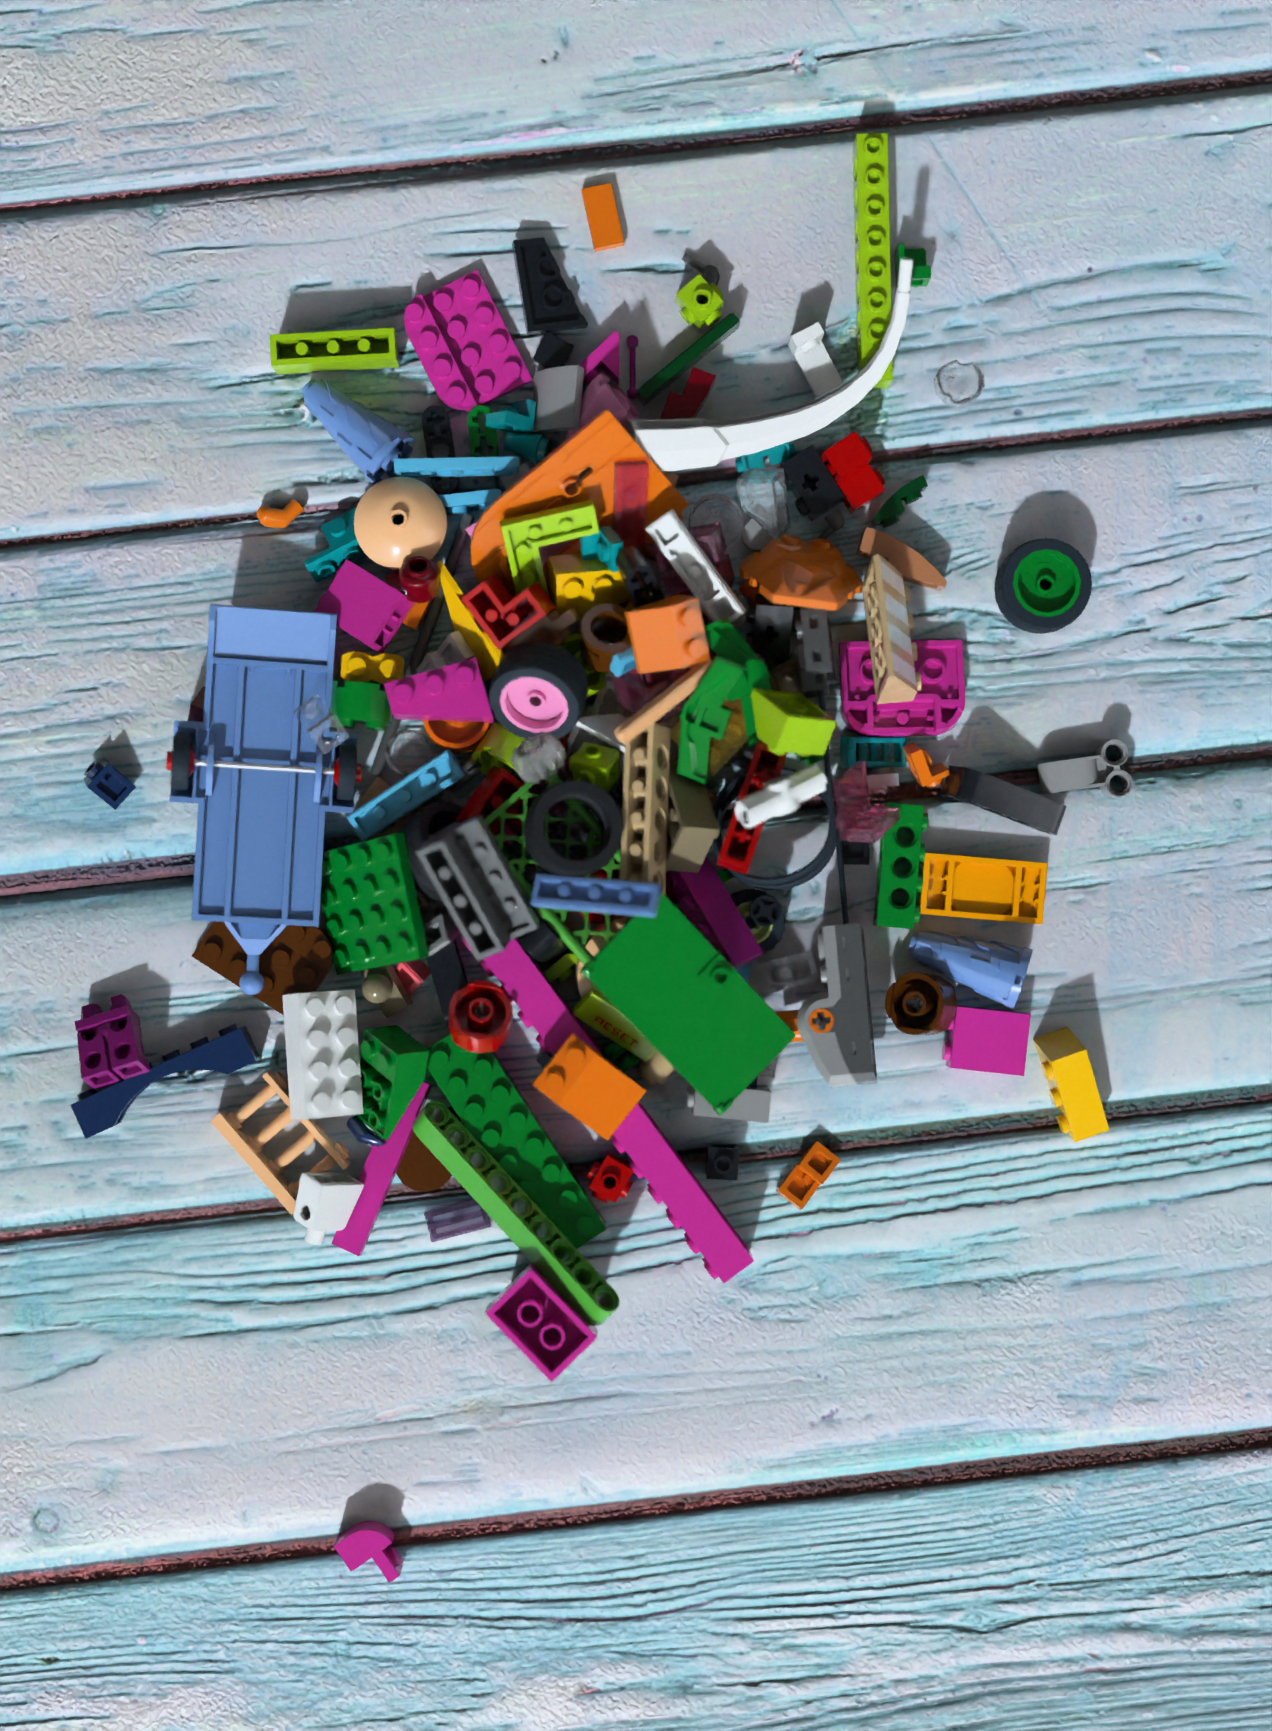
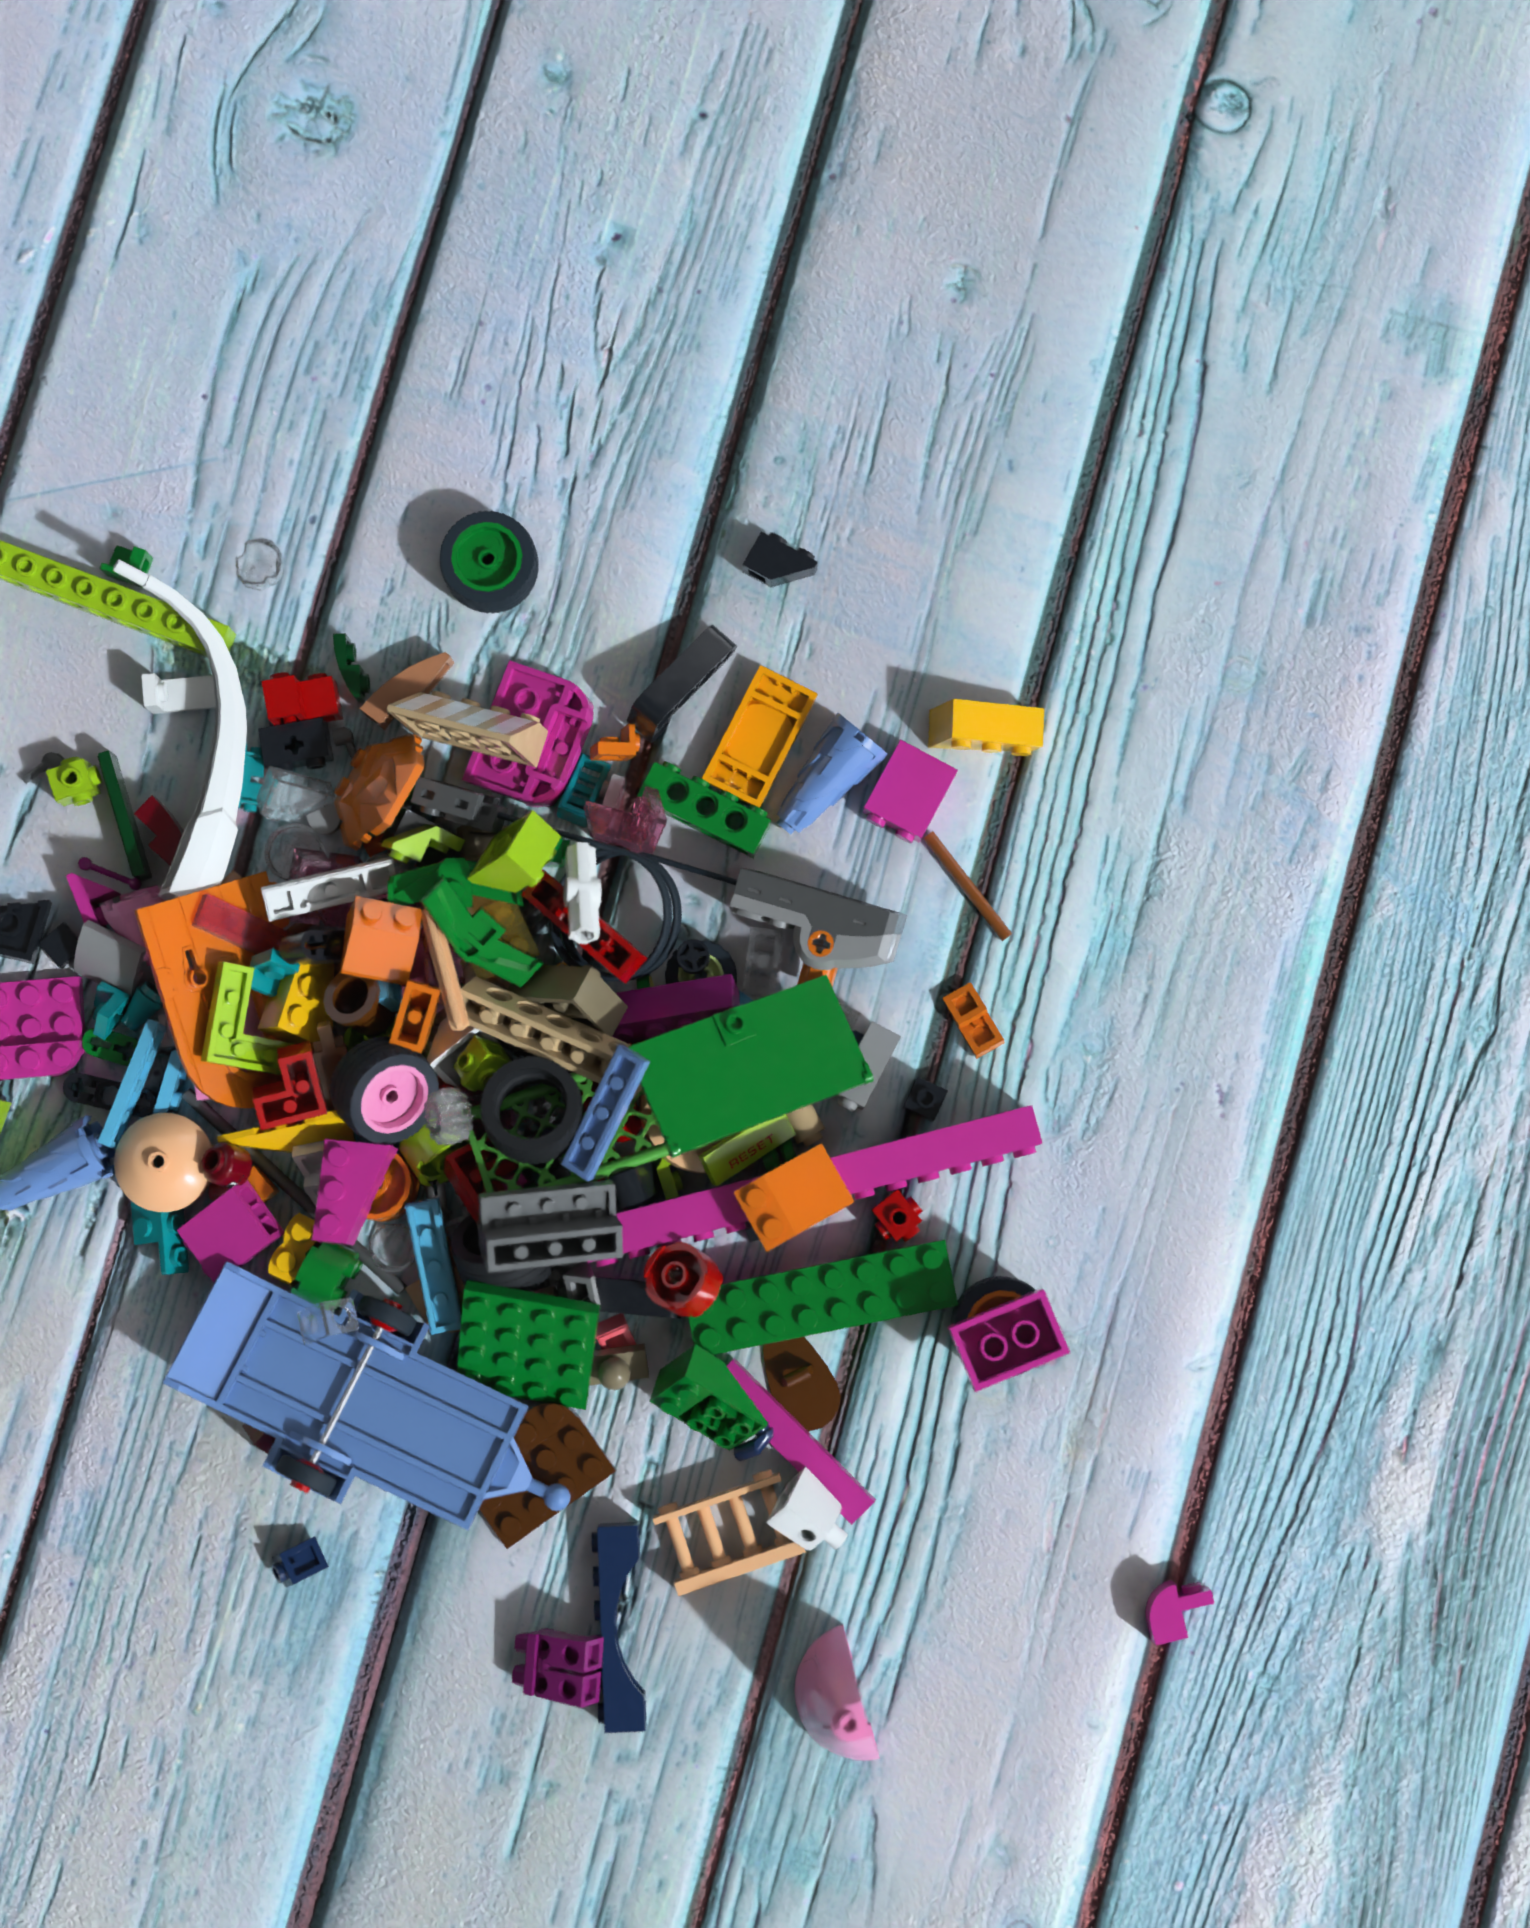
camera: 65 degrees left, 5 degrees down
orange arm [256,498,304,528] -> none
white brick [282,989,364,1120] -> none
bright green beam [412,1101,620,1326] -> none
clear purple tile [424,1198,492,1243] -> none
black tile [842,834,870,865] -> none
reddish brown brick [885,972,957,1035] -> none
light grey piece [1037,739,1133,798] -> none
none -> lime slope [381,824,465,864]
none -> orange slope [389,979,441,1053]
none -> black slope [742,531,818,587]
none -> bright pink cone [794,1624,880,1761]
none -> dark orange bar [923,831,1012,941]

